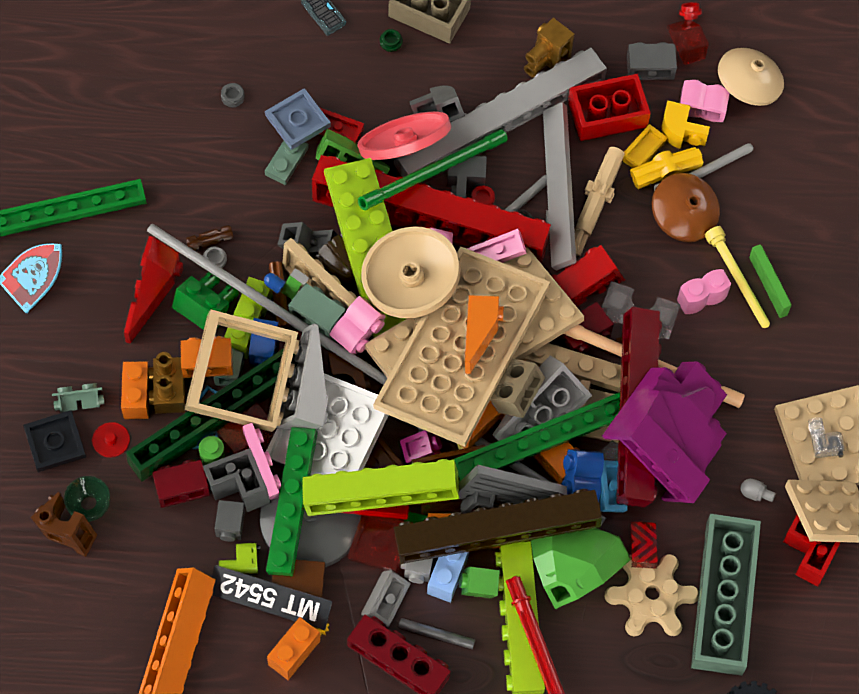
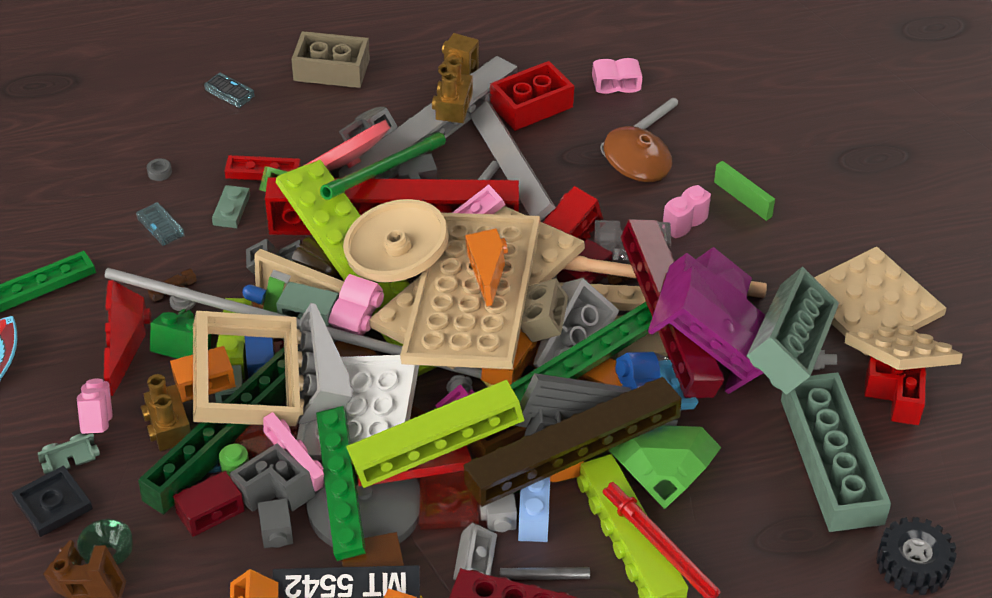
camera: 15 degrees left, 20 degrees down
red piece [92,422,130,457] -> none
orange brick [121,362,150,419] -> none
lime piece [219,543,261,574] -> none
sand blue plate [265,88,331,150] -> none
dark green plate [380,29,403,52] -> none
bright green brick [459,567,500,598] -> none
tan piece [575,147,625,256] -> none
tan plate [604,554,699,637] -> none
yellow tile [622,124,668,168] -> none
dark grey brick [627,42,677,80] -> none
yellow piece [630,147,703,189] -> none
tile [630,522,658,569] -> none
yellow brick [662,101,710,149] -> none
clear red slope [667,20,709,65] -> none
red plate [679,2,702,20] -> none
light yellow piece [704,226,770,328] -> none
tan dish [718,48,784,106] -> none
clear piece [808,418,845,458] -> none
none -> bright pink brick [77,378,113,434]
none -> clear light blue tile [136,202,184,246]
none -> pearl gold brick [432,57,473,123]
none -> sand green brick [747,266,839,395]

